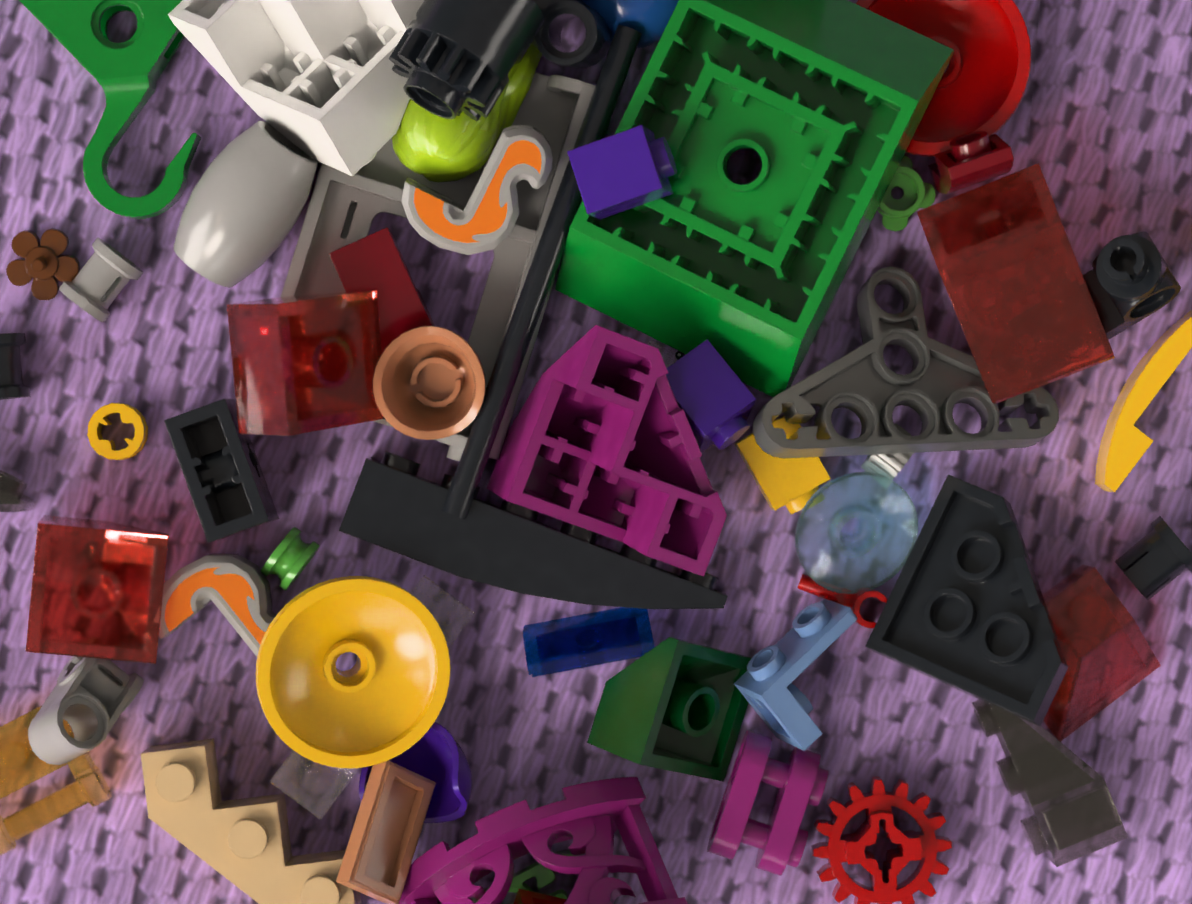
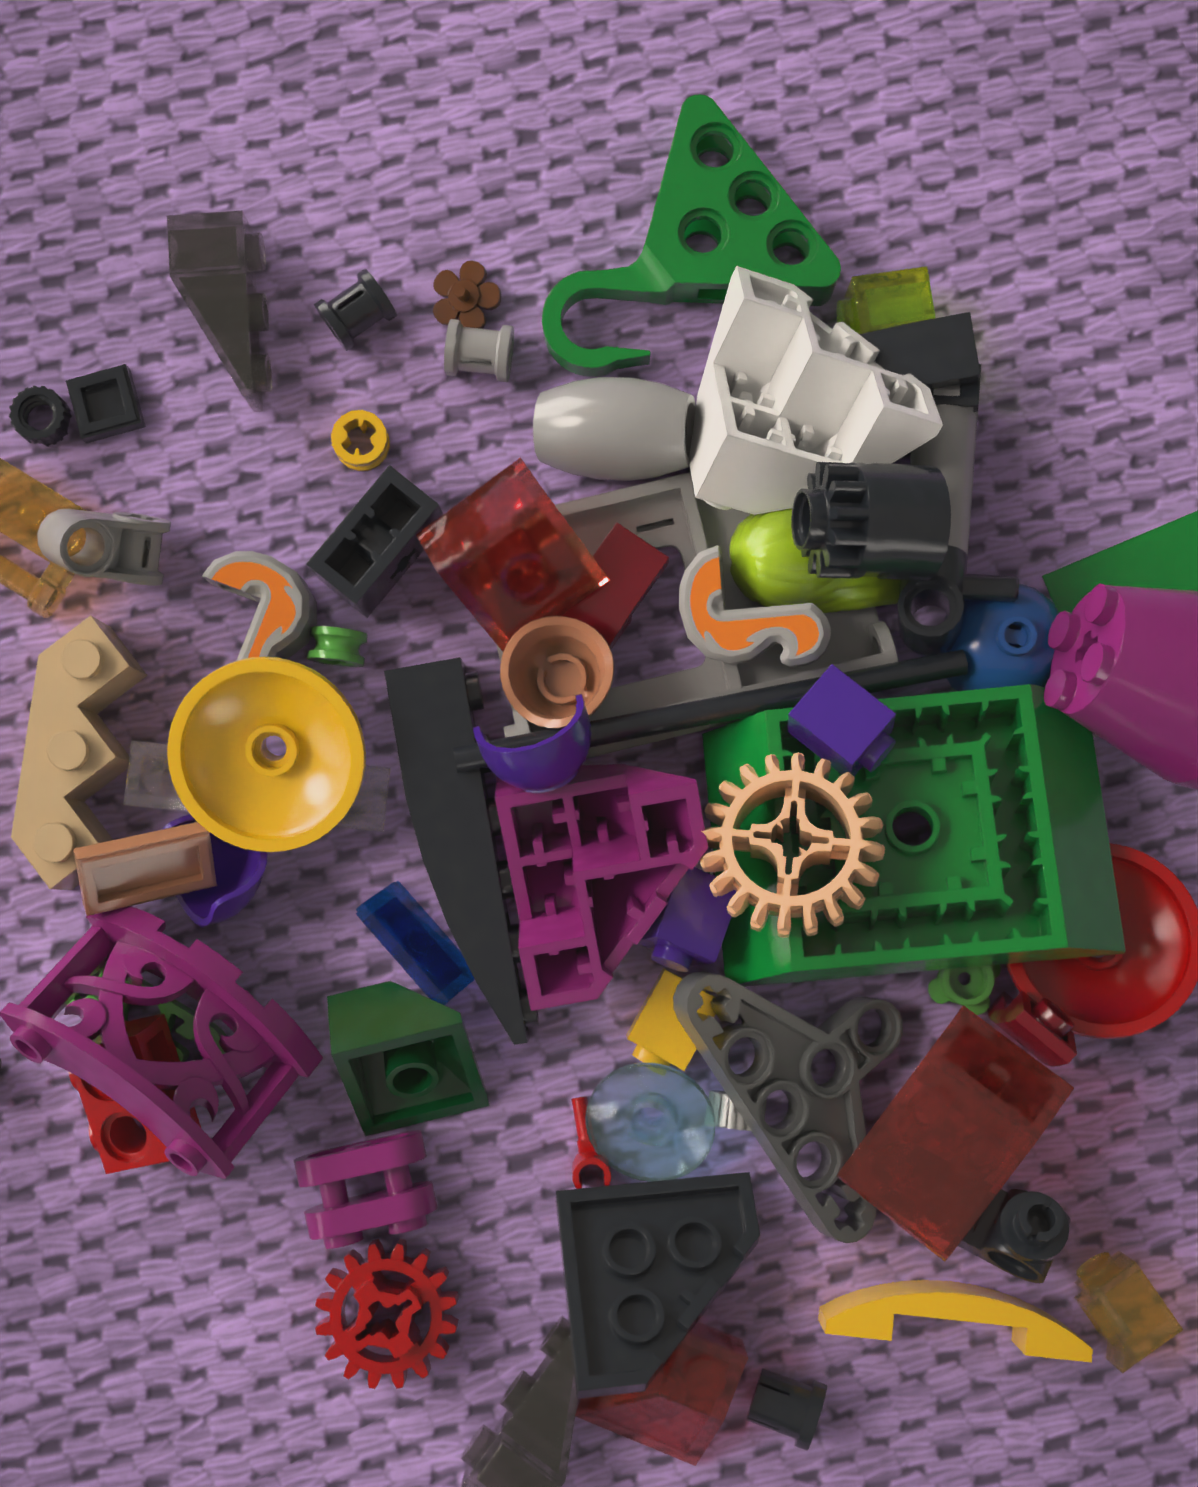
camera: 55 degrees right, 5 degrees down
clear red slope [25,515,169,664] -> none
medium blue bracket [734,599,857,751] -> none
none -> dark purple helmet [473,694,591,793]
none -> light nougat gear [700,752,885,938]

